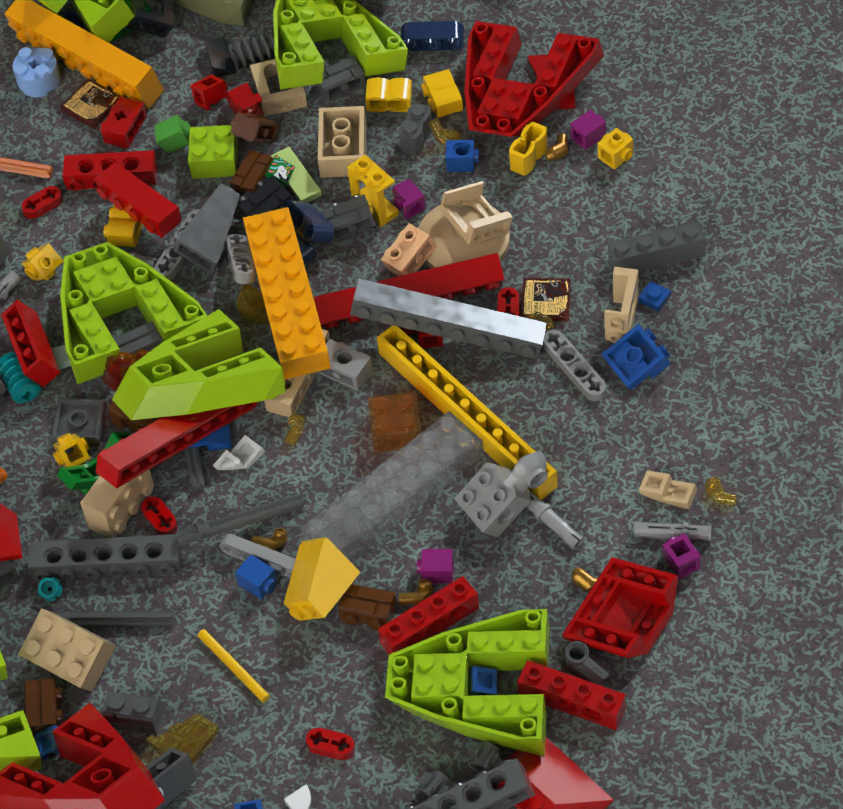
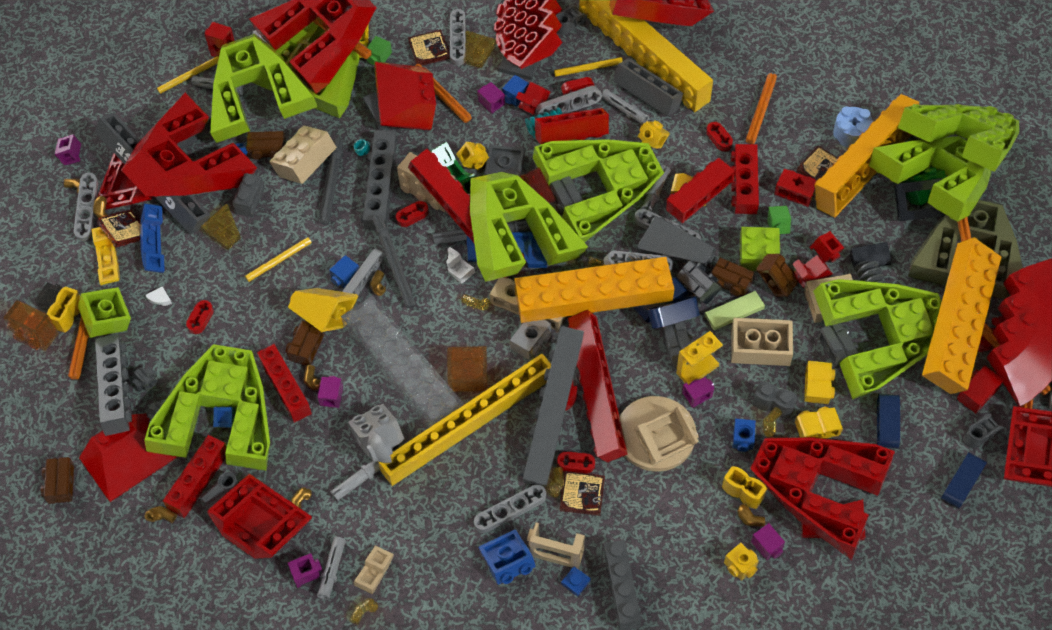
camera: 90 degrees right, 5 degrees up
tile [265,155,295,187] -> none
light nougat brick [381,223,437,276] -> none
none -> pearl gold arm [144,506,177,523]

